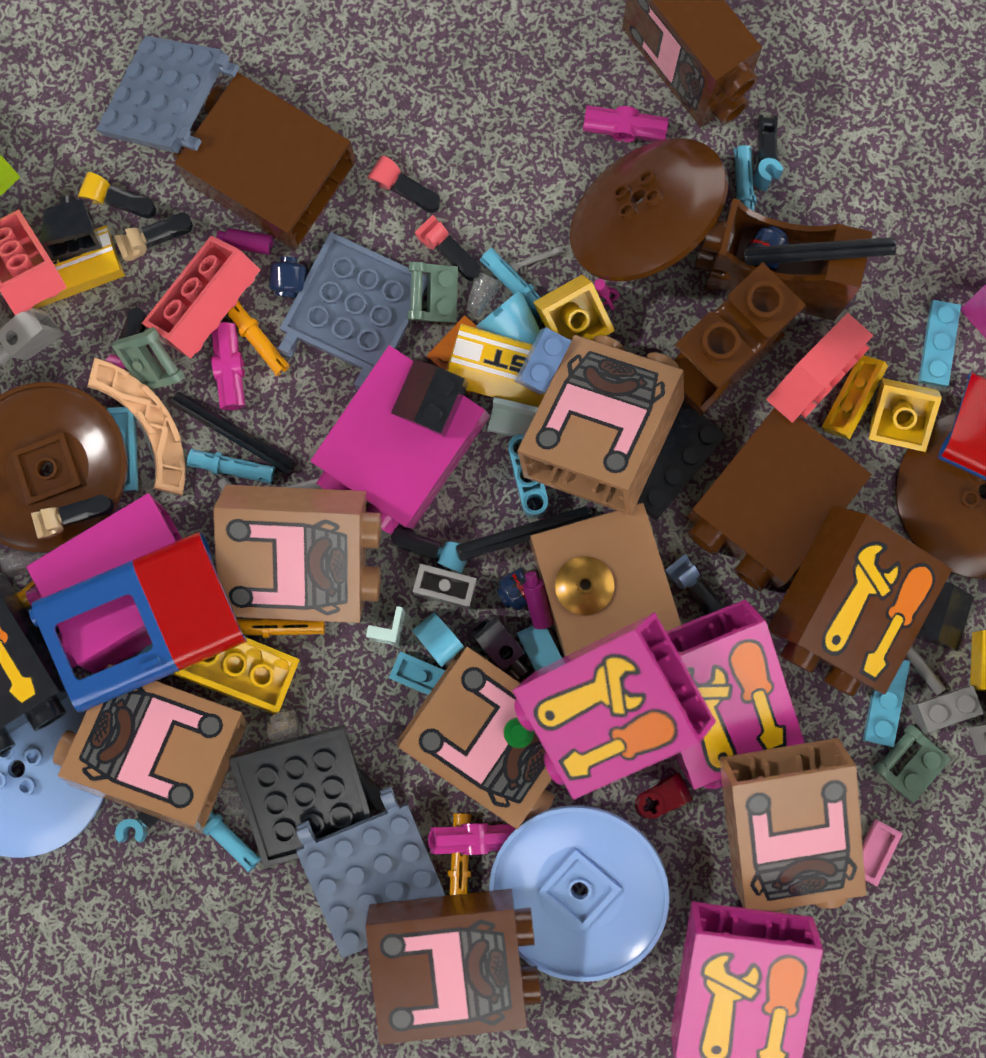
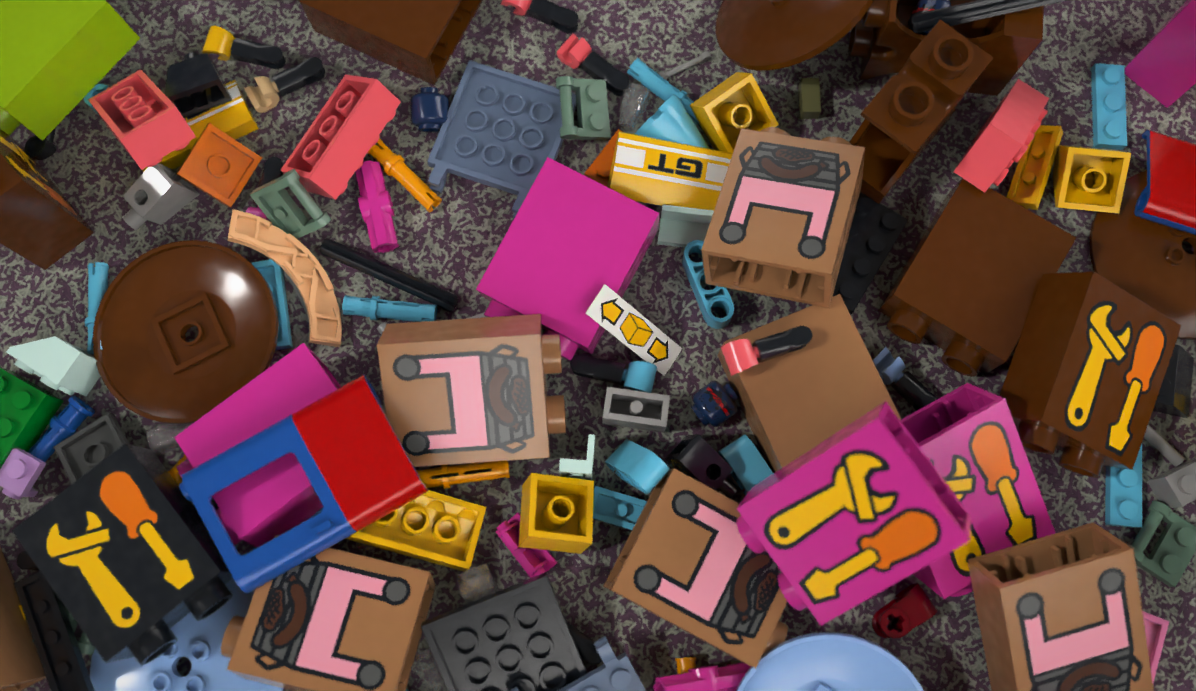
camera: 10 degrees left, 5 degrees down
piece [31,495,115,539] -> none
magenta cylinder [216,228,274,255] -> none
black slope [391,359,469,437] -> none
black axle [456,506,592,561] -> none
green plate [503,717,534,748] -> none
medium blue brick [514,327,571,395] -> none
magenta cylinder [523,571,554,629] -> none
pearl gold dish [555,556,614,616] -> none
dark pink piece [594,279,620,310] -> none
none -> orange plate [175,123,262,208]
none -> dark pink hinge [495,512,558,578]
none -> yellow brick [519,473,594,554]
none -> sticker [586,284,682,376]
none -> piece [721,326,812,376]
none -> olive piece [798,78,821,119]

